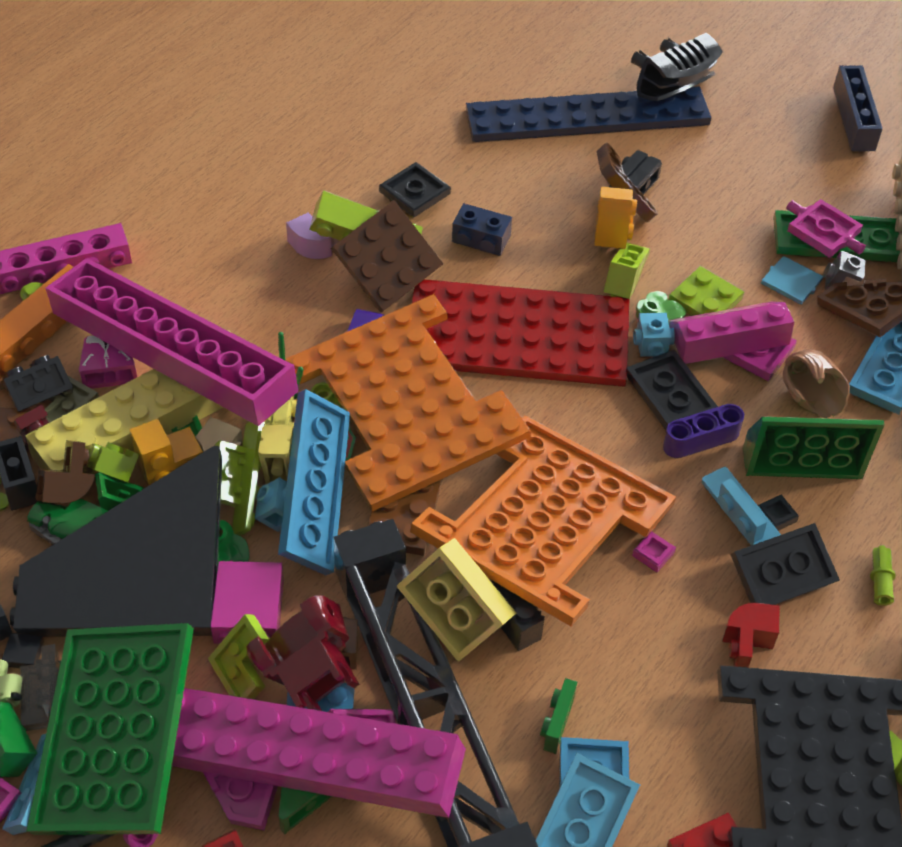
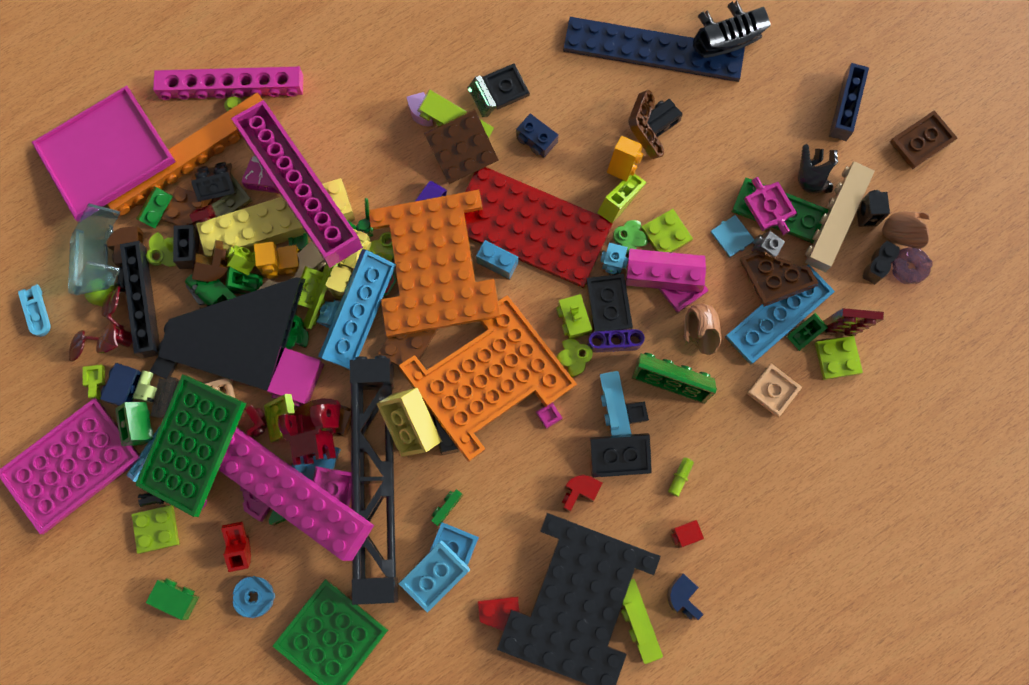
camera: 20 degrees right, 25 degrees up
none -> dark red bracket [245,405,267,437]
none -> plate [467,76,496,117]
none -> dark azure piece [476,240,518,280]
none -> lime brick [556,294,592,339]
none -> lime plate [556,339,593,377]
none -> black piece [798,144,838,194]

